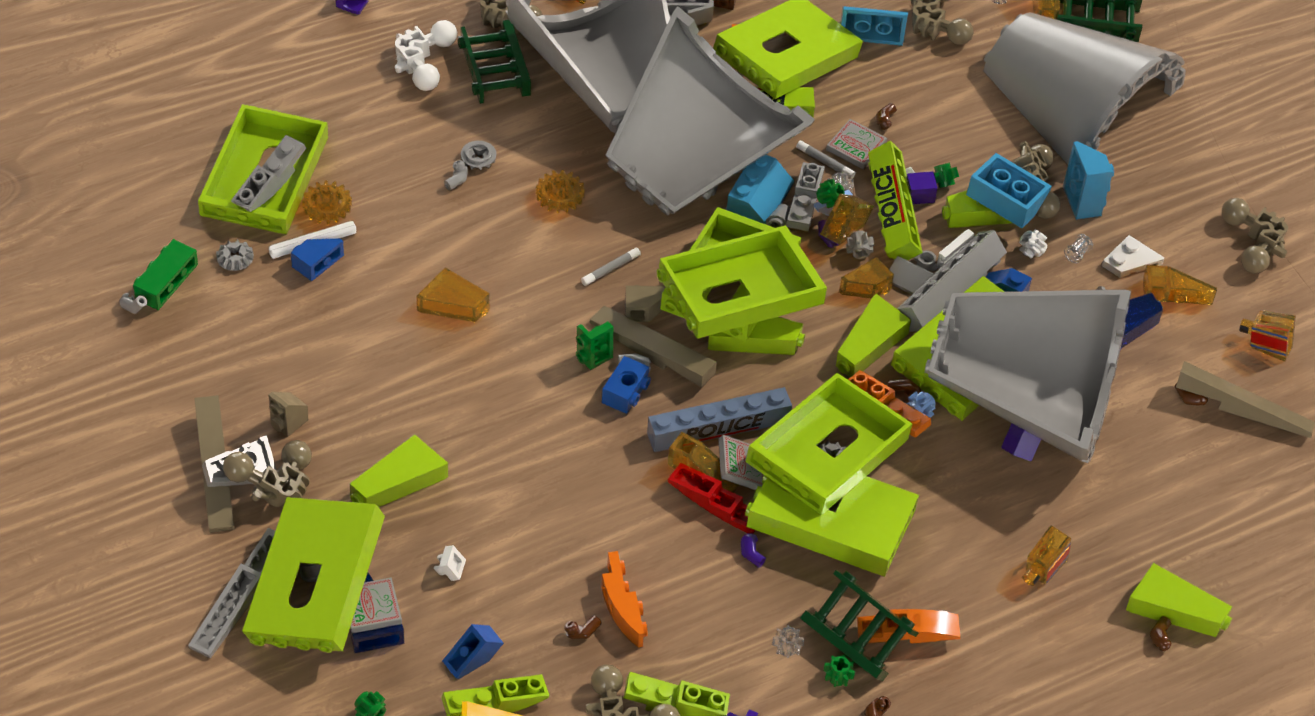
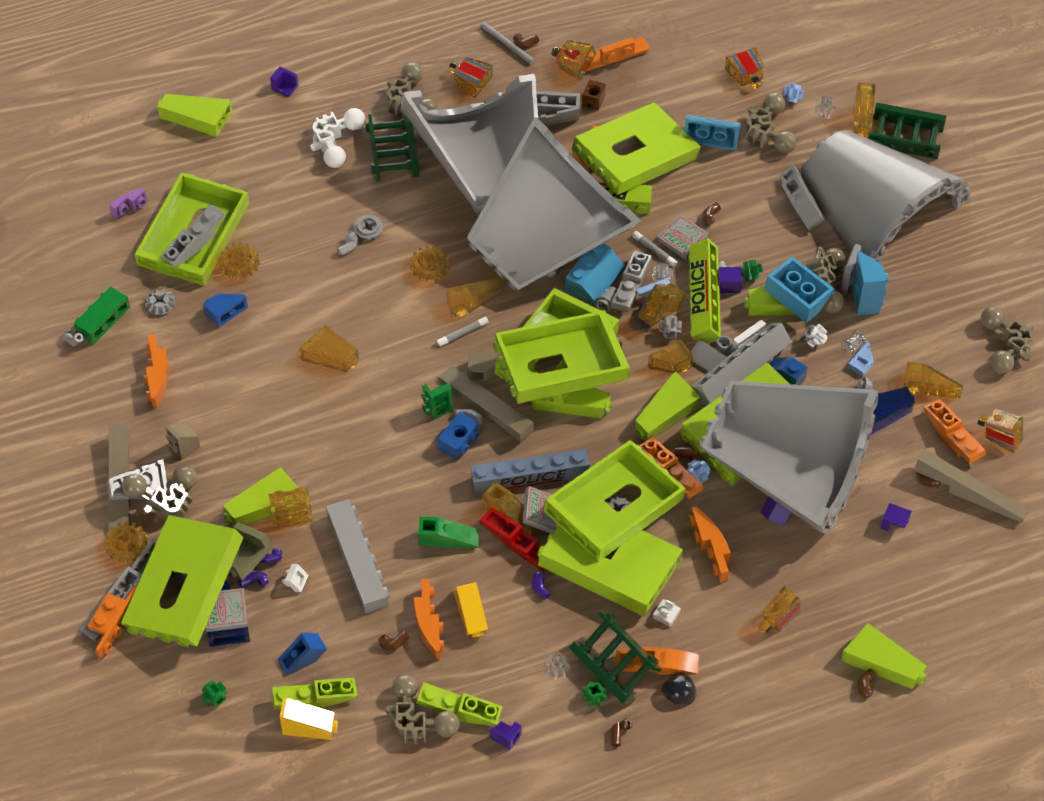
camera: 10 degrees right, 5 degrees up
white axle [268,221,356,259] -> none
green gear [816,179,845,208] -> none
white wing [1102,235,1164,278] -> none
none -> orange bracket [88,585,138,660]
none -> clear yellow gear [104,521,148,564]
none -> medium lavender slope [109,188,148,219]
none -> orange slope [143,334,169,409]
none -> lime slope [157,94,232,137]
none -> olive panel [228,522,273,581]
none -> dark purple arm [238,572,269,588]
none -> dark purple arm [259,548,283,564]
none -> clear yellow plate [269,487,313,528]
none -> light grey brick [326,499,390,614]
none -> green slope [418,516,479,548]
none -> clear yellow slope [446,277,501,317]
none -> yellow slope [453,582,488,638]
none -> white tile [653,599,681,627]
none -> black hair [661,674,696,705]
none -> orange slope [688,506,731,583]
none -> light grey slope [779,165,824,230]
none -> light grey tile [840,244,862,296]
none -> light blue tile [847,342,874,377]
none -> dark purple panel [881,503,912,531]
none -> orange slope [924,399,986,463]

